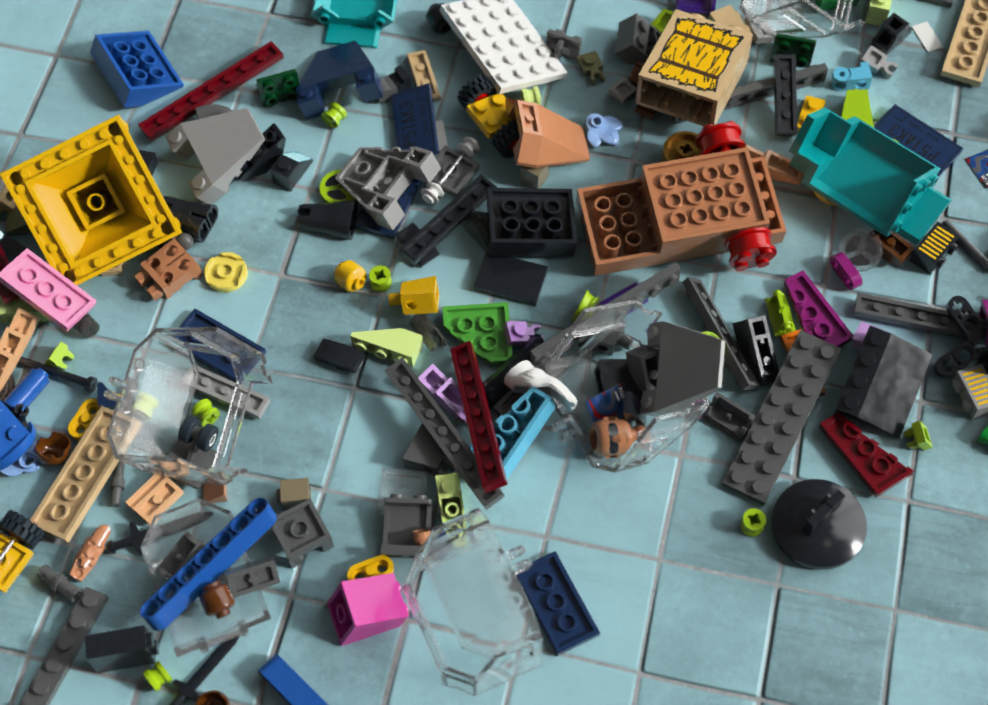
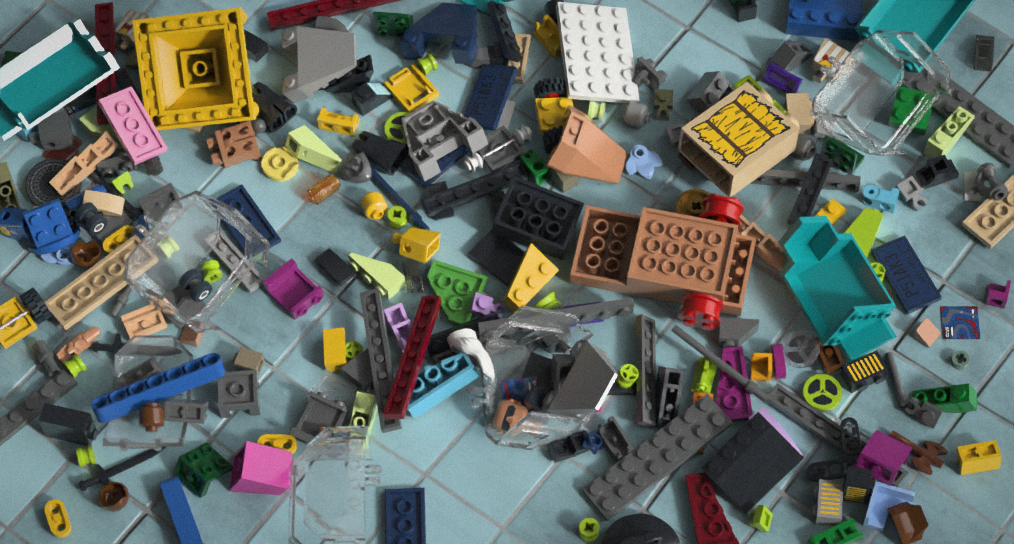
camera: 25 degrees right, 0 degrees up
none -> lime wheel [63,354,87,378]
none -> plate [75,202,133,244]
none -> tan slope [83,190,125,217]
none -> dark grey slope [97,155,139,178]
none -> dark grey hinge [138,183,183,224]
none -> dark green bracket [173,443,233,498]
none -> magenta panel [263,258,324,320]
none -> yellowish green slope [285,125,342,174]
none -> clear orange head [307,174,341,205]
none -> yellow hinge [317,107,360,137]
none -> yellow hinge [323,327,347,373]
none -> dark grey piece [340,152,372,184]
none -> lime wheel [345,341,363,363]
none -> dark blue bar [370,165,430,230]
none -> yellow container [383,63,439,113]
none -> black plate [487,0,522,63]
none -> yellow wedge [502,243,559,314]
none -> green leg [519,149,551,186]
none -> yellow hinge [533,14,562,59]
none -> black slope [547,430,590,463]
none -> dark blue plate [582,432,604,455]
none -> light grey head [622,102,651,128]
none -> dark grey bar [671,325,770,402]
none -> dark grey slope [718,317,759,348]
none -> light orange panel [751,353,772,381]
none -> dark grey head [790,133,816,161]
none -> lime tile [802,374,842,412]
none -> slope [913,318,941,347]
none -> dark grey piece [966,163,1008,201]

